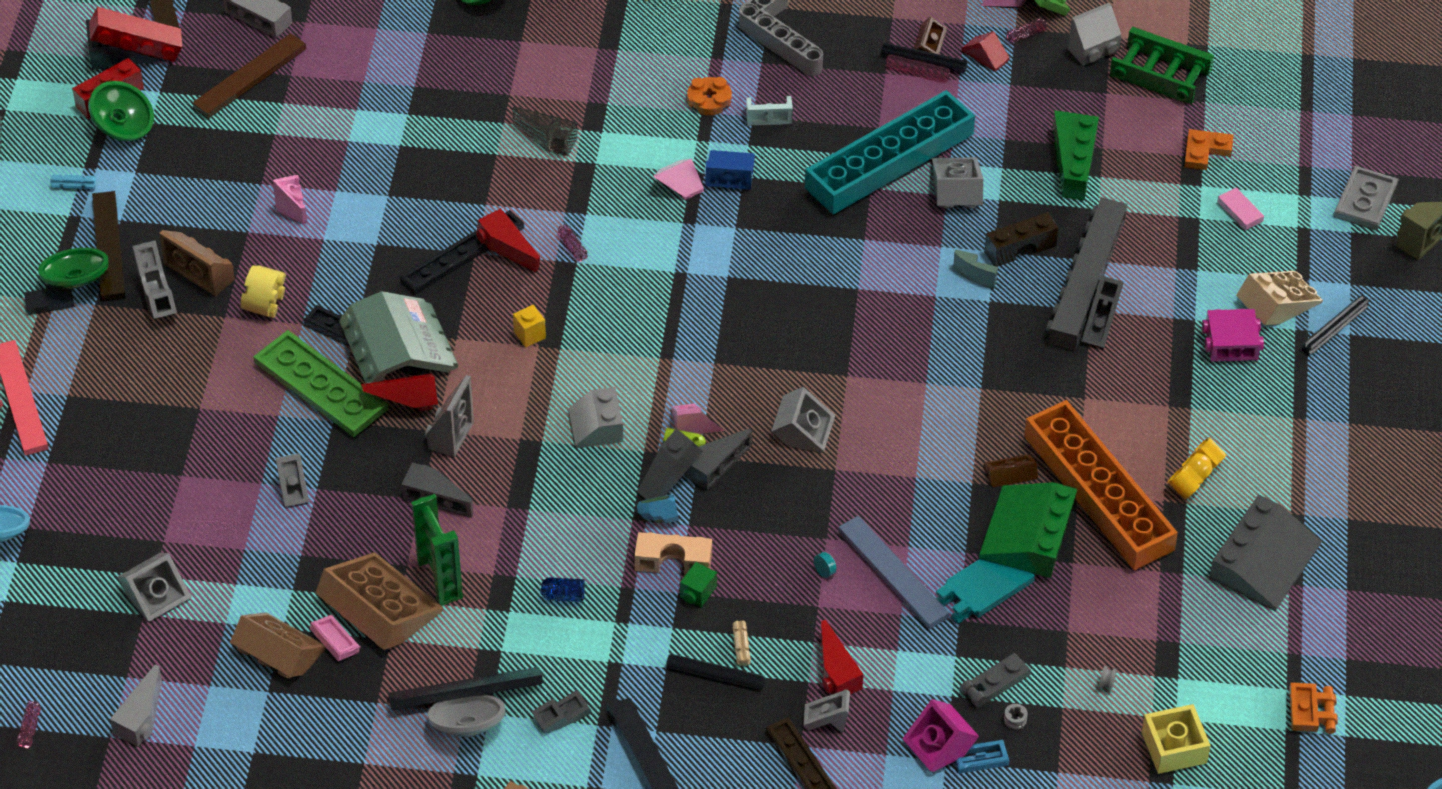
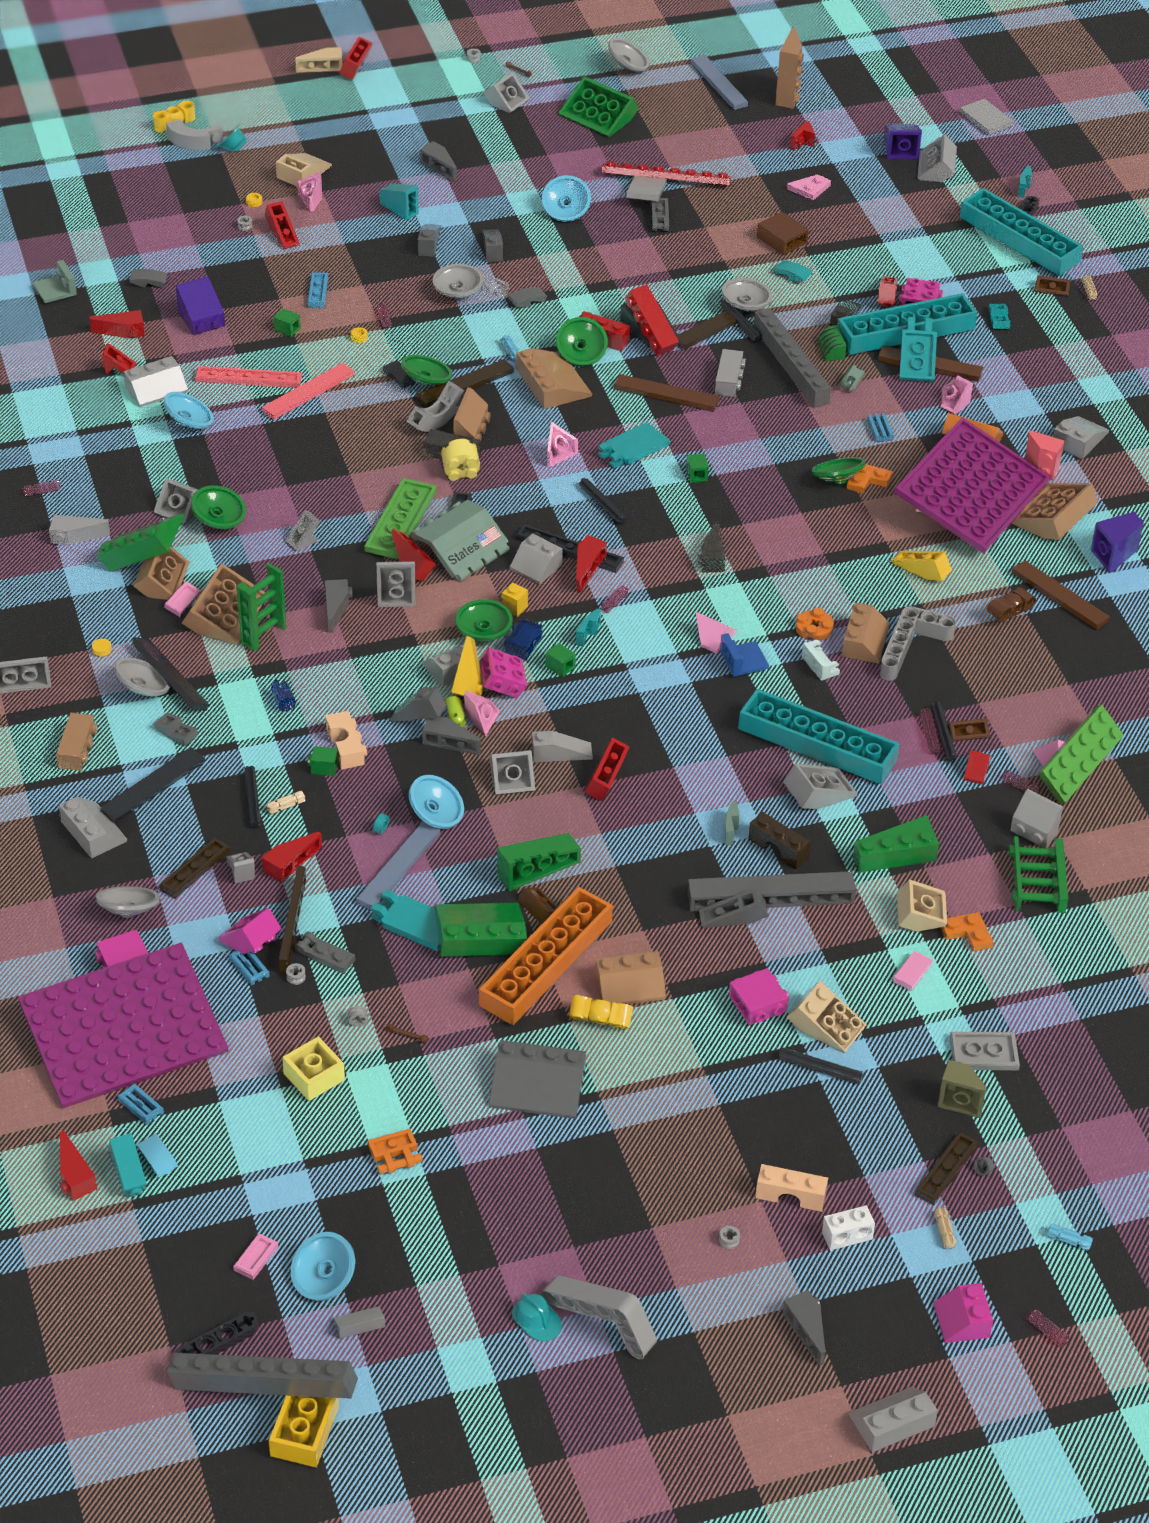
camera: 65 degrees right, 5 degrees down
dark azure rock [637,495,679,523] -> none
none -> yellow tile [92,639,112,657]
none -> green slope [97,513,184,572]
none -> green dish [191,486,246,529]
none -> dark brown tile [279,866,306,974]
none -> reddish brown hinge [385,1024,428,1043]
none -> medium azure dish [409,775,464,829]
none -> clear smoke slope [423,429,481,459]
none -> yellow slope [451,636,484,697]
none -> green dish [455,599,513,641]
none -> dark pink brick [479,648,527,698]
none -> green wedge [497,833,581,892]
none -> clear blue brick [504,618,543,661]
none -> light grey slope [510,533,562,585]
none -> medium nougat slope [516,348,592,409]
none -> light grey slope [532,731,593,763]
none -> green brick [545,643,576,677]
none -> teal slope [576,609,601,647]
none -> black axle [579,478,626,524]
none -> red brick [584,737,630,801]
none -> medium nougat slope [595,951,666,1004]
none -> teal tile [598,422,670,468]
none -> green brick [686,453,709,483]
none -> medium nougat slope [842,603,890,664]
none -> tan slope [897,880,947,932]

